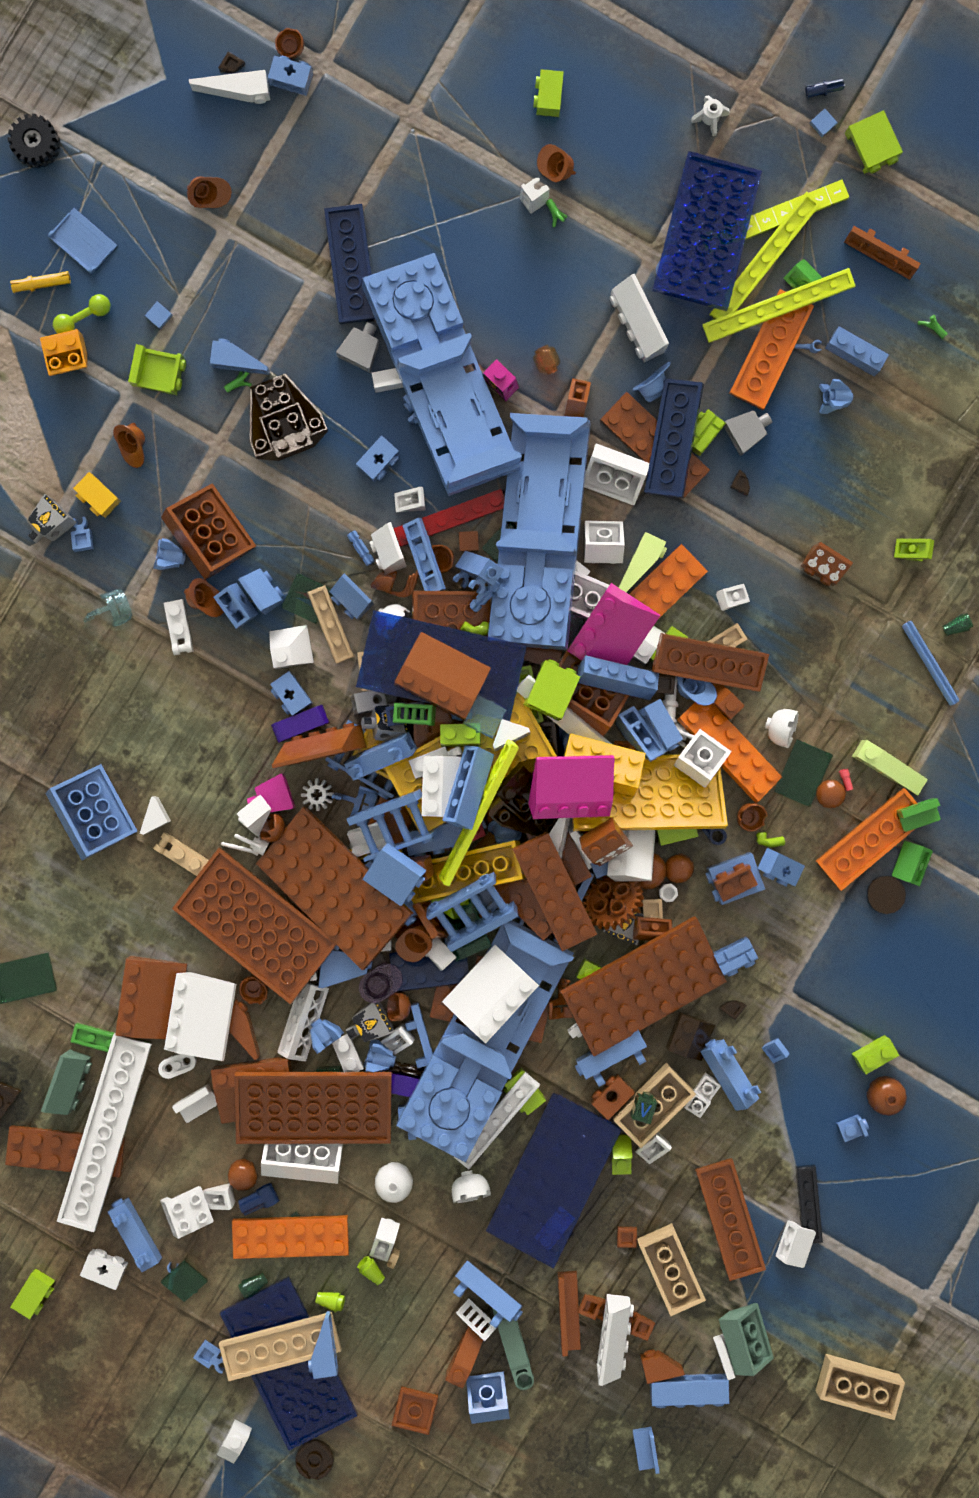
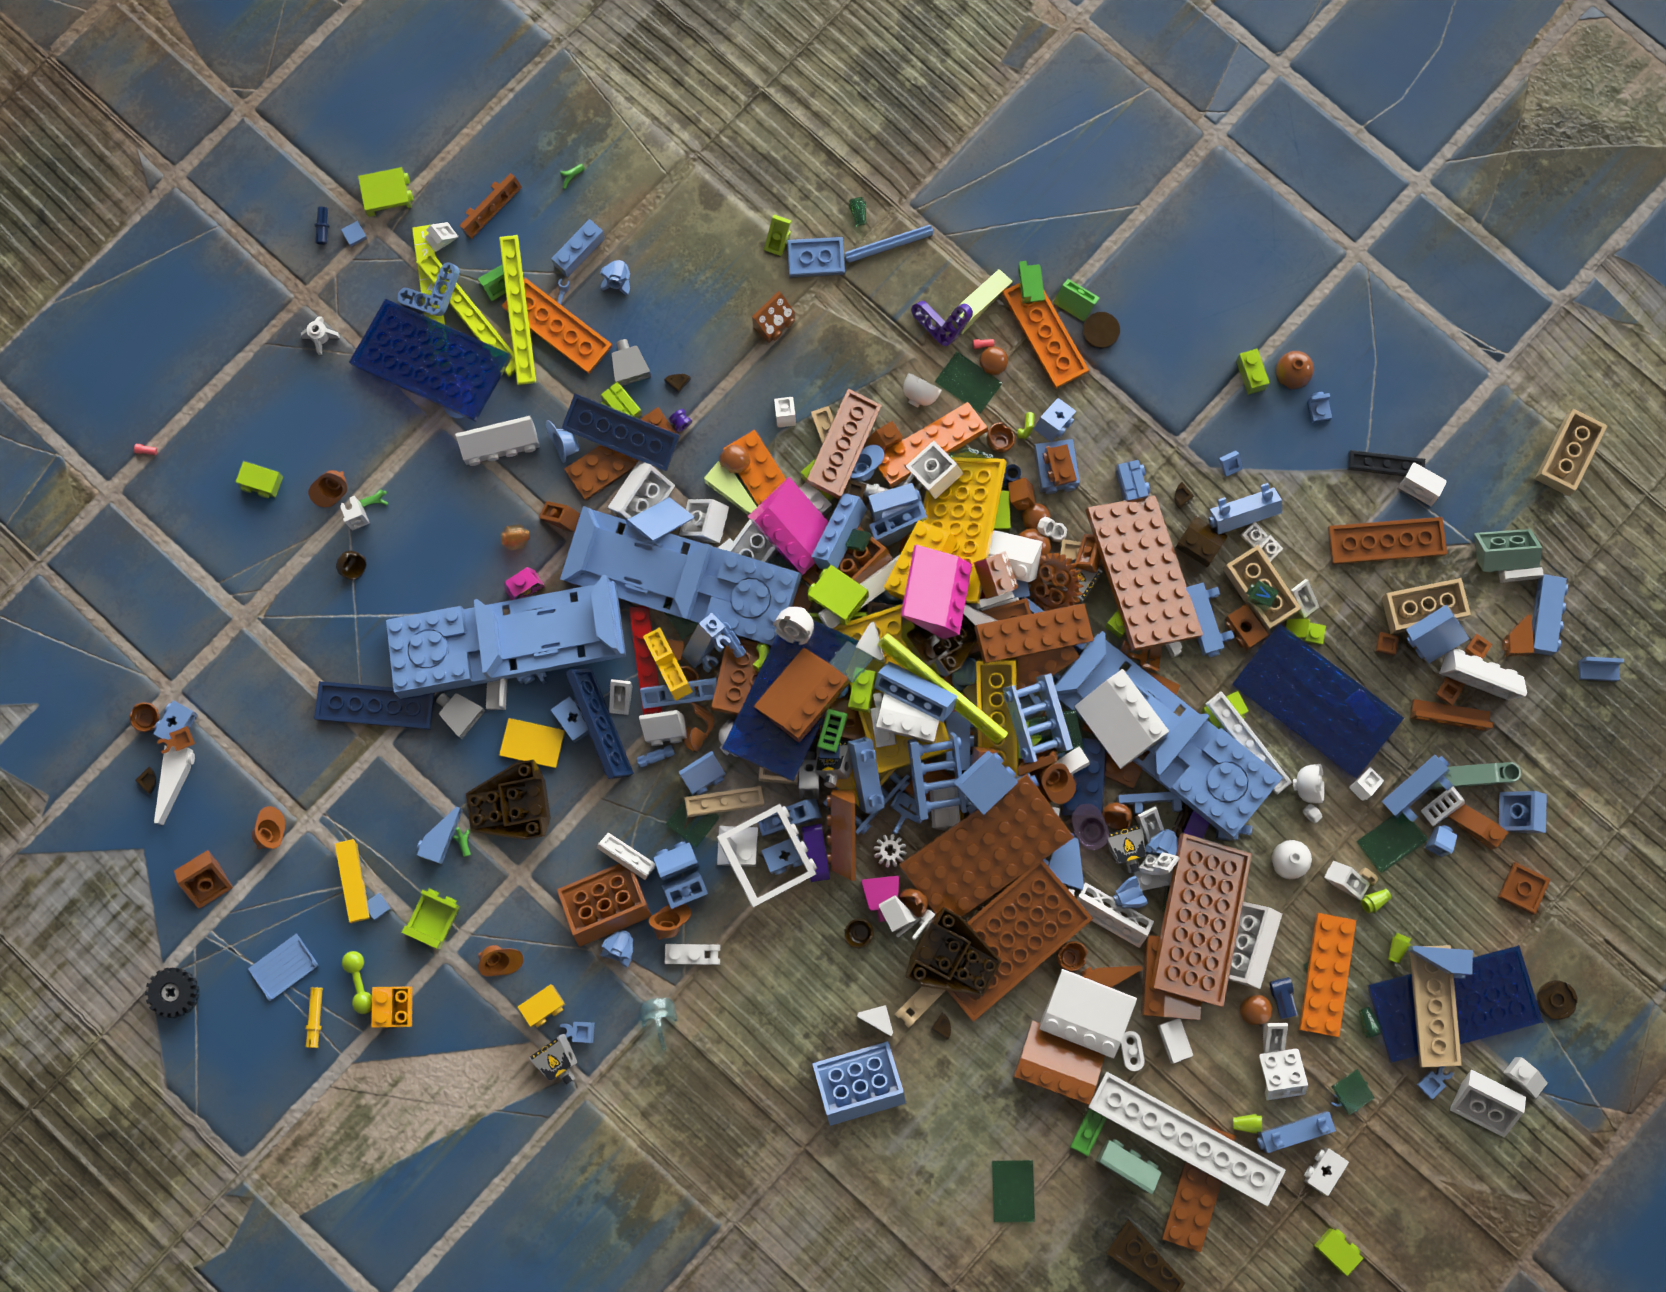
camera: 75 degrees left, 10 degrees down
none -> dark orange plate [157,726,195,753]
none -> dark orange slope [174,850,233,909]
none -> yellow slope [335,839,370,923]
none -> dark brown hair [336,550,367,580]
none -> medium blue beam [397,262,460,316]
none -> white slope [425,222,458,251]
none -> yellow tile [499,718,565,768]
none -> dark blue plate [566,668,634,779]
none -> white tile [597,833,656,880]
none -> piece [626,497,695,541]
none -> yellow slope [643,628,693,701]
none -> dark purple wheel [668,409,692,432]
none -> white window [716,804,817,907]
none -> dark orange hair [719,445,750,473]
none -> medium blue slope [758,799,822,836]
none -> white cylinder [773,607,814,645]
none -> medium blue tile [787,237,845,278]
none -> dark brown hair [844,918,874,949]
none -> clear green tile [845,529,871,552]
none -> dark brown wedge [905,907,1002,996]
none -> dark purple beam [911,301,973,346]
none -> dark brown tile [932,1012,951,1039]
none -> piece [949,447,994,459]
none -> dark orange brick [1008,477,1036,511]
none -> white tile [1037,517,1055,537]
none -> white slope [1139,852,1179,875]
none -> lime cone [1233,1114,1262,1134]
none -> white tile [1303,804,1322,823]
none -> white slope [1349,767,1384,801]
none -> clear green piece [1357,813,1428,874]
none -> medium blue brick [1406,605,1469,663]
none -> medium blue slope [1424,825,1457,857]
none -> white slope [1450,1070,1526,1138]

